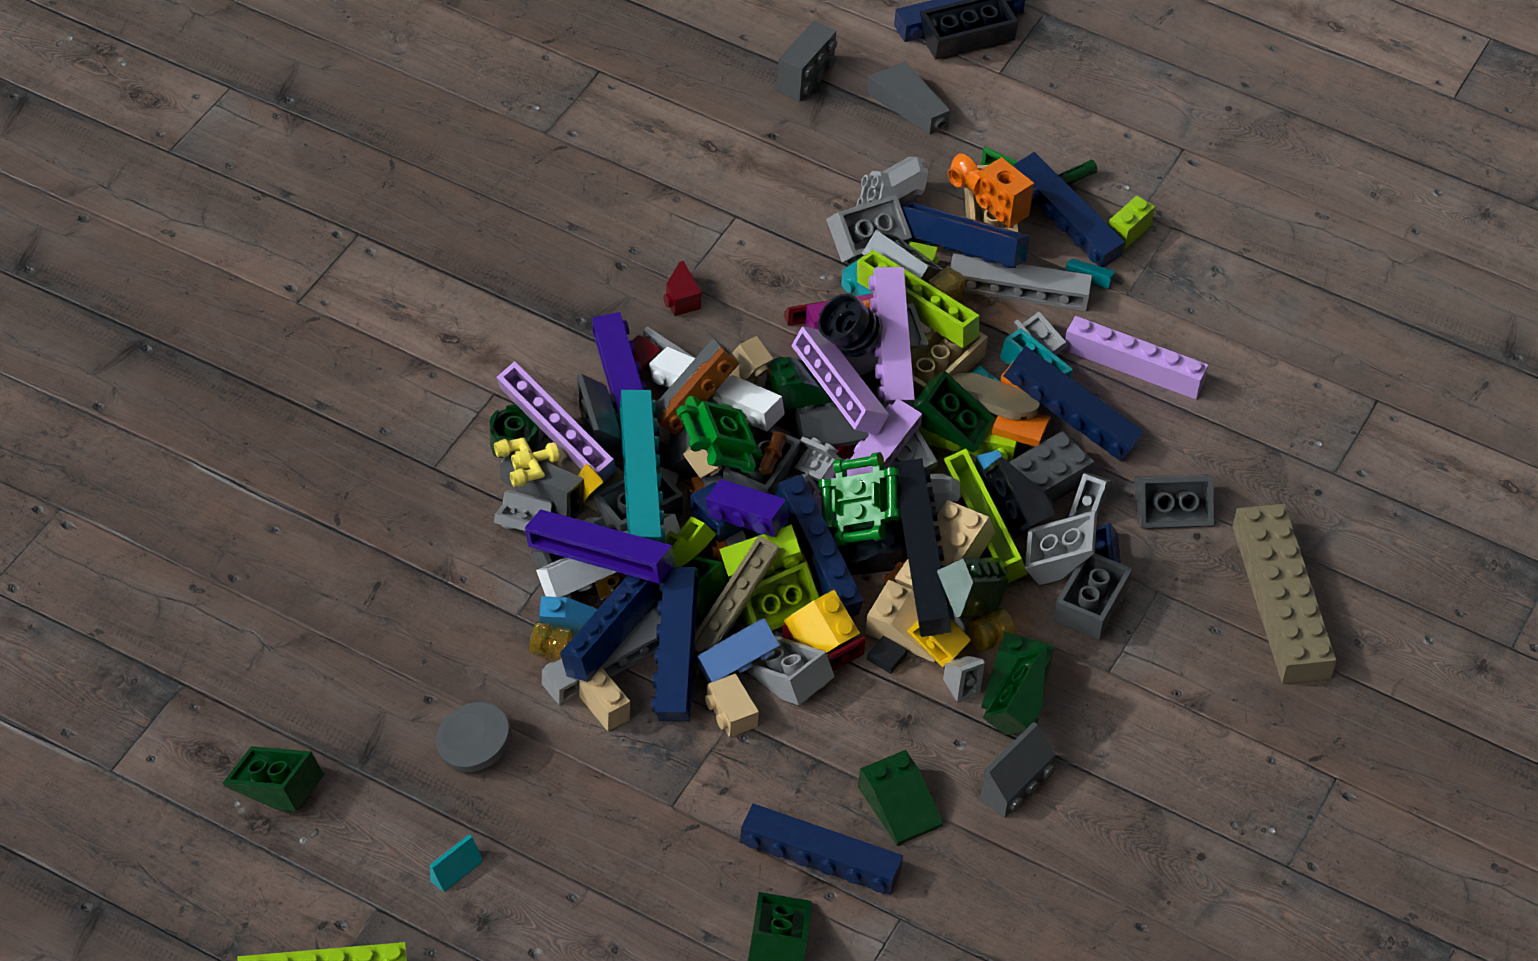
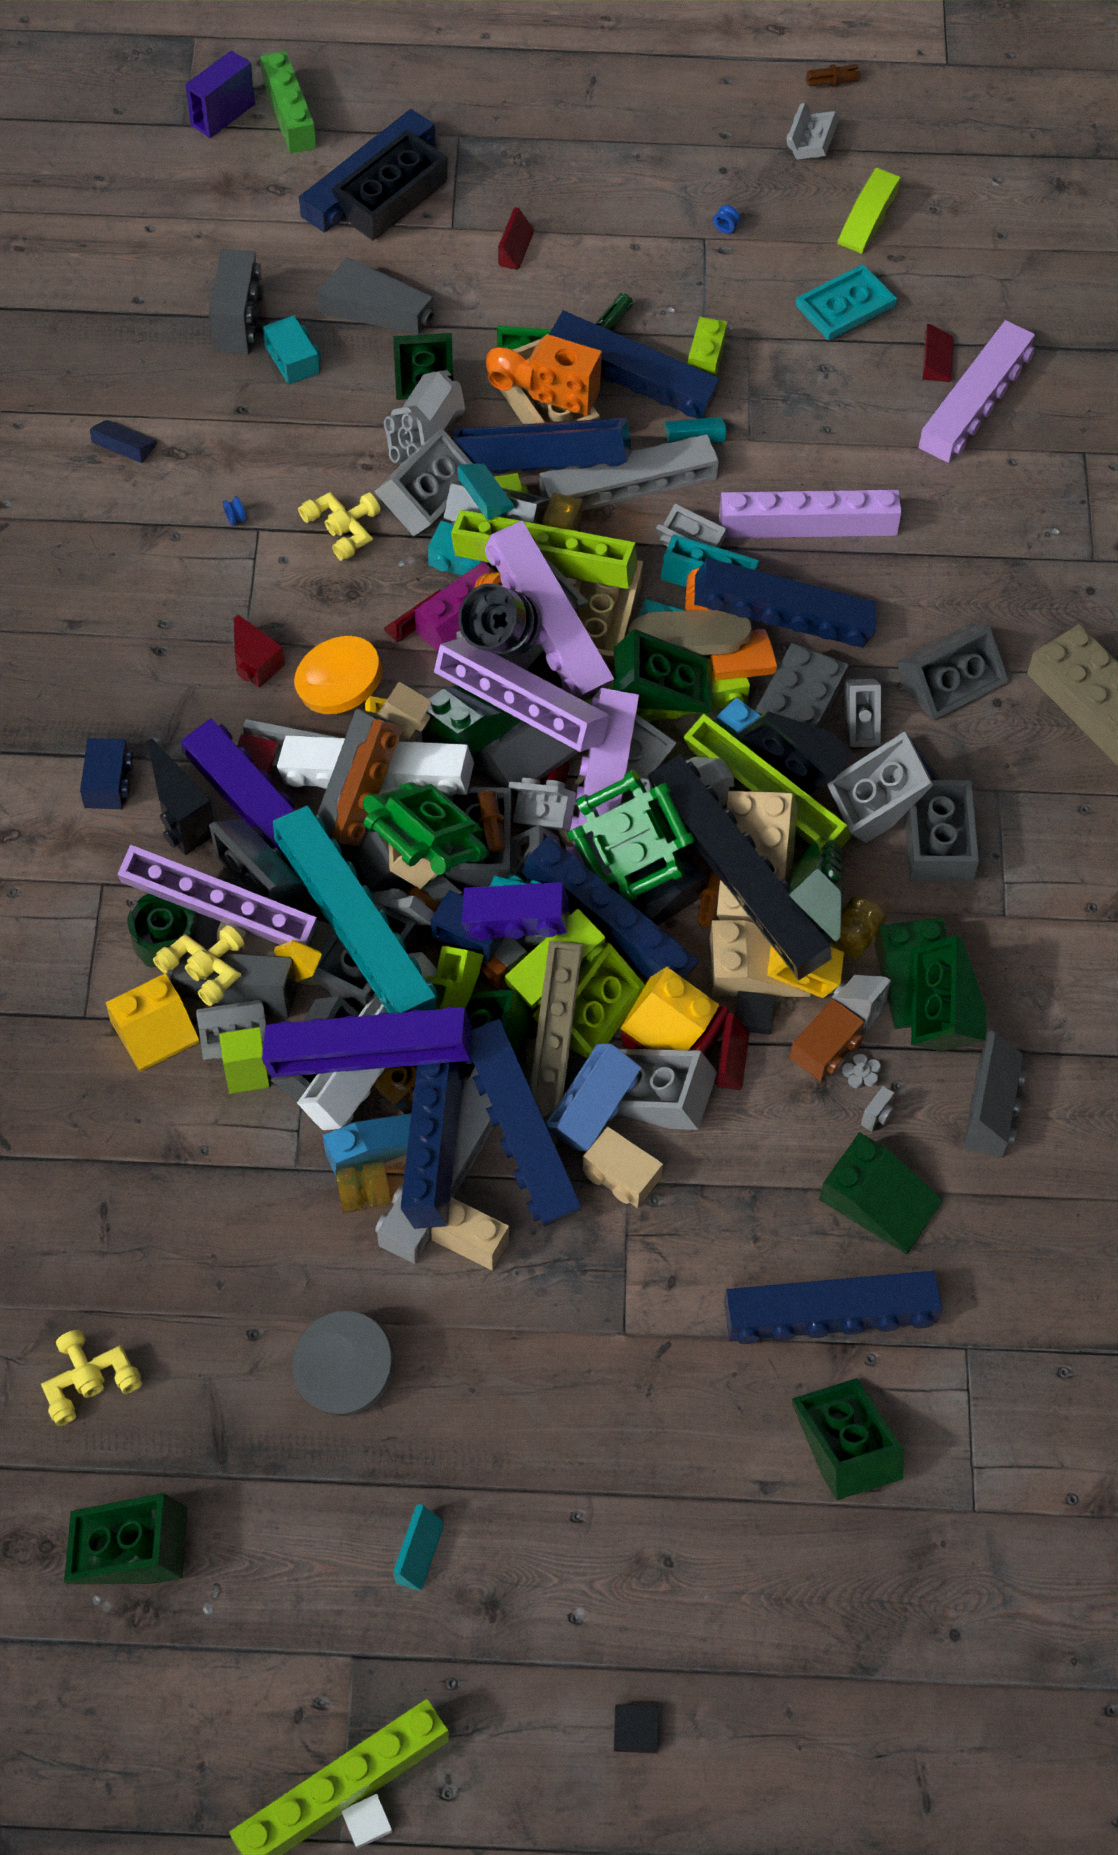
camera: 25 degrees left, 10 degrees up
none -> light yellow piece [41,1330,142,1426]
none -> dark blue piece [80,738,133,809]
none -> dark blue slope [90,420,157,463]
none -> yellow slope [105,973,200,1072]
none -> black slope [147,738,214,855]
none -> lime brick [219,1027,270,1094]
none -> blue bush [223,496,246,526]
none -> teal brick [263,315,322,385]
none -> light orange piece [294,636,383,714]
none -> light yellow piece [298,492,381,561]
none -> light grey slope [373,888,435,925]
none -> dark green slope [393,333,453,400]
none -> teal slope [457,464,514,521]
none -> dark red slope [498,207,534,270]
none -> blue bush [713,205,741,234]
none -> dark red slope [717,1013,749,1090]
none -> light grey bracket [787,103,839,160]
none -> dark orange brick [789,999,865,1081]
none -> teal plate [795,264,897,341]
none -> reddish brown axle [806,64,860,87]
none -> lime slope [837,168,901,254]
none -> light grey plant [842,1054,881,1088]
none -> light grey plate [861,1086,894,1132]
none -> lavender brick [919,320,1036,463]
none -> dark red slope [922,324,953,382]

